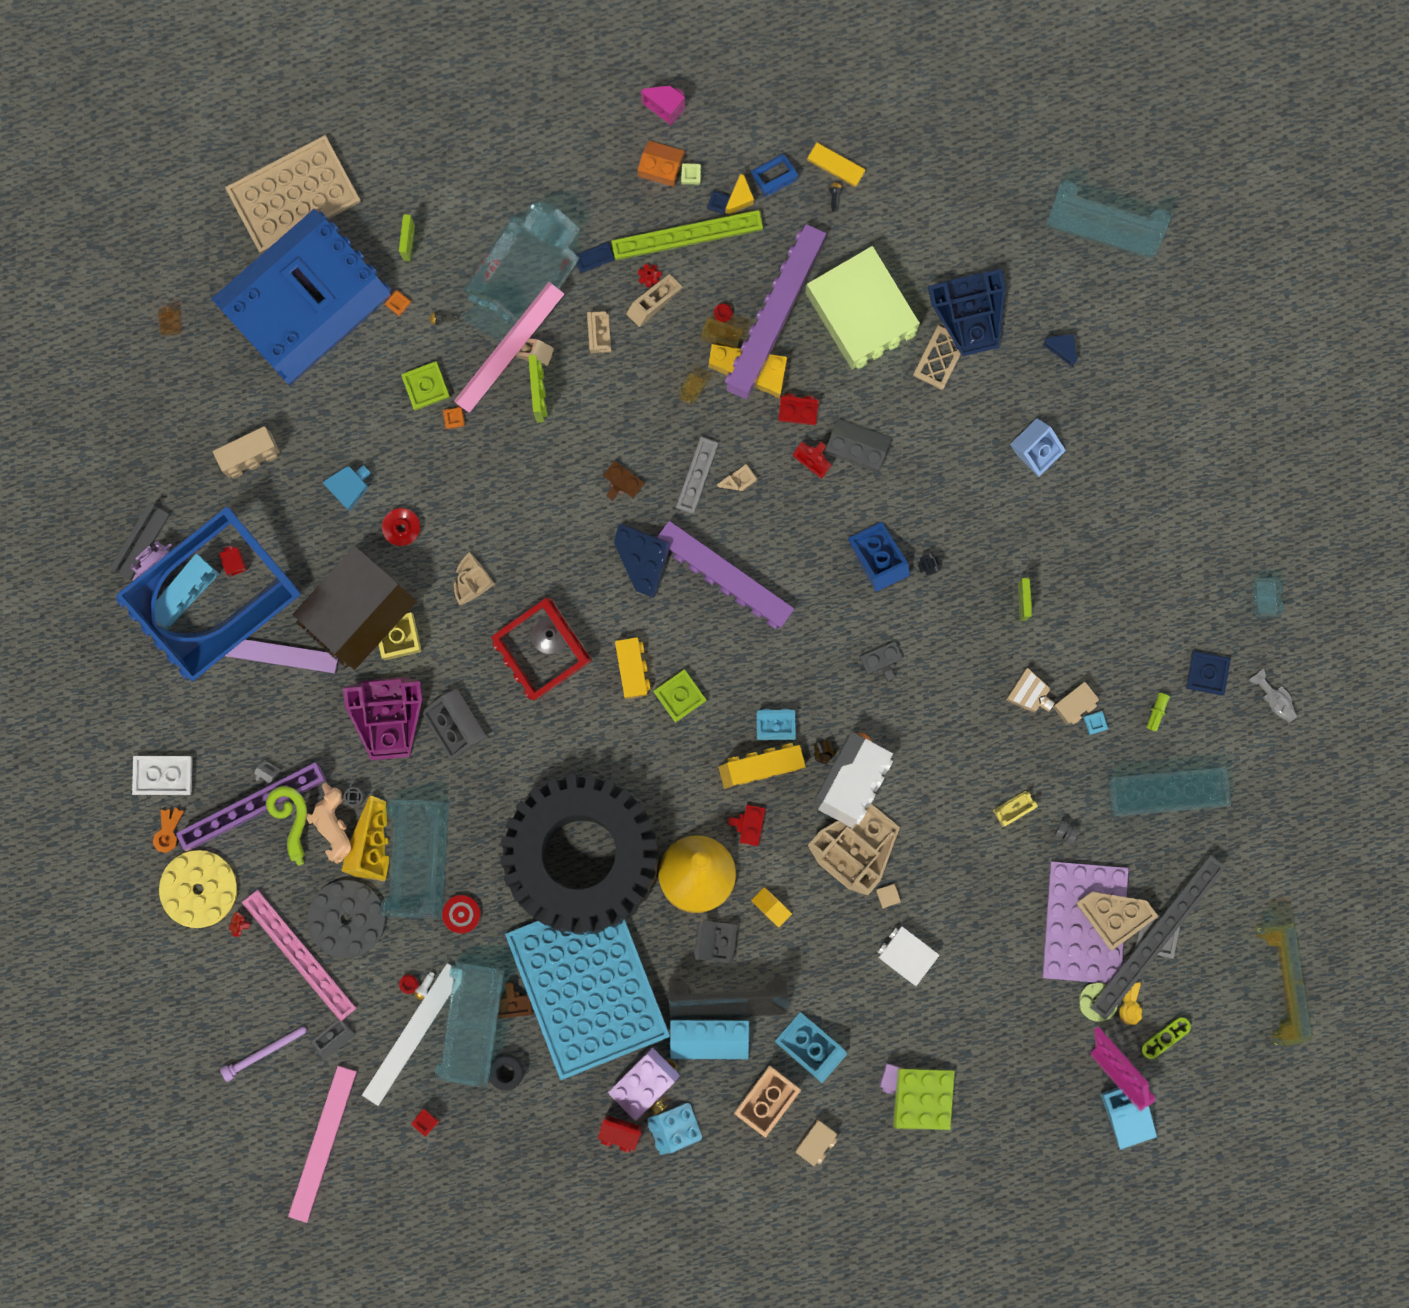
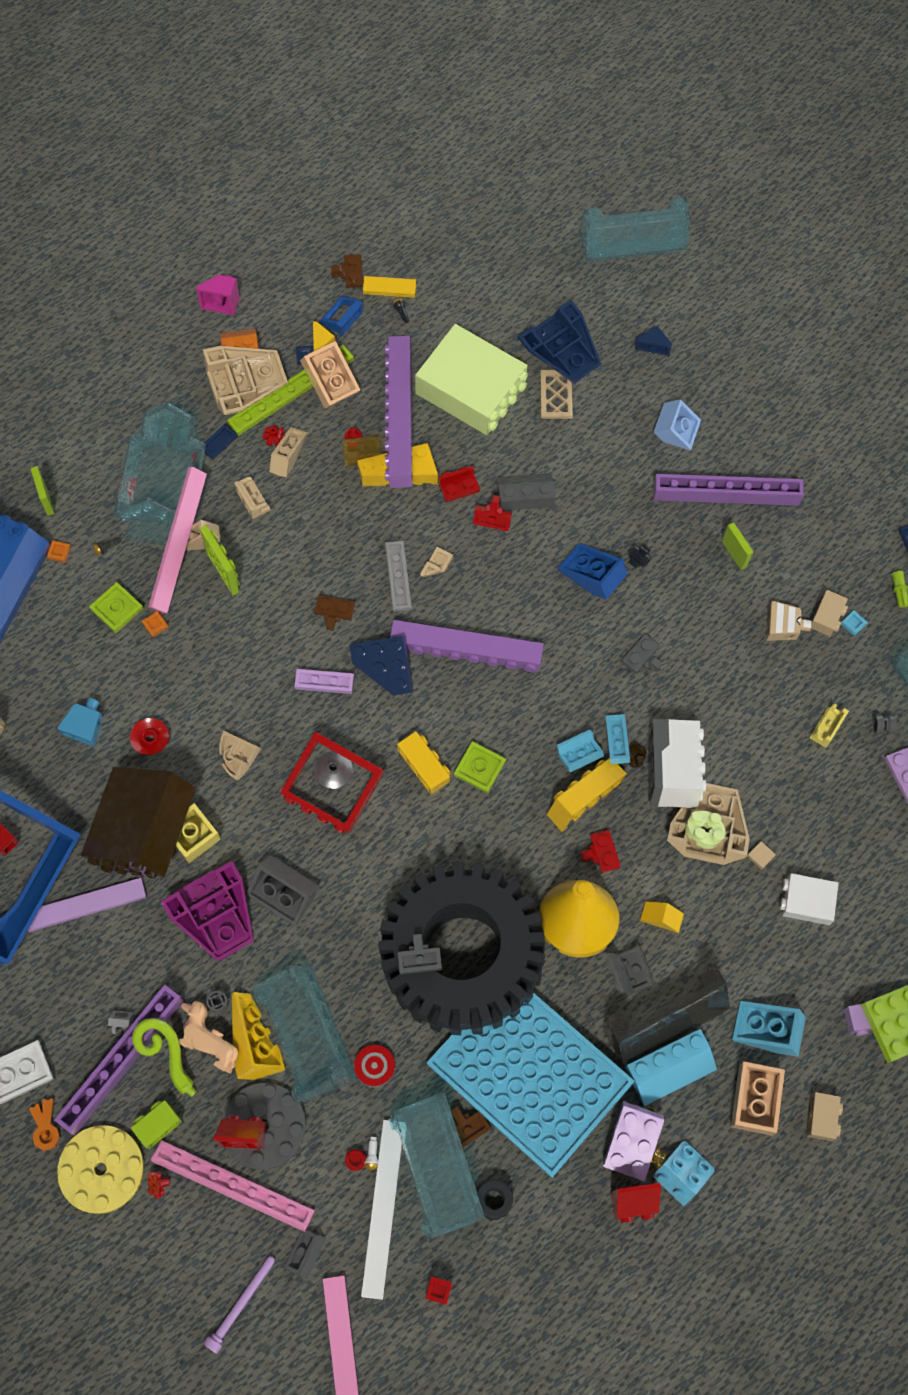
camera: 30 degrees left, 15 degrees down
clear yellow brick [679,373,707,405] -> none
yellowish green plate [681,164,701,185] -> none
none -> lime brick [131,1100,182,1150]
none -> tan wedge [203,346,288,415]
none -> red slope [214,1115,266,1150]
none -> lavender plate [295,669,354,694]
none -> light nougat brick [300,341,360,409]
none -> reddish brown hinge [331,254,363,288]
none -> dark grey hinge [398,934,442,975]
none -> medium azure plate [606,714,630,764]
none -> medium lavender brick [653,474,804,506]
none -> yellowish green plate [685,811,725,849]

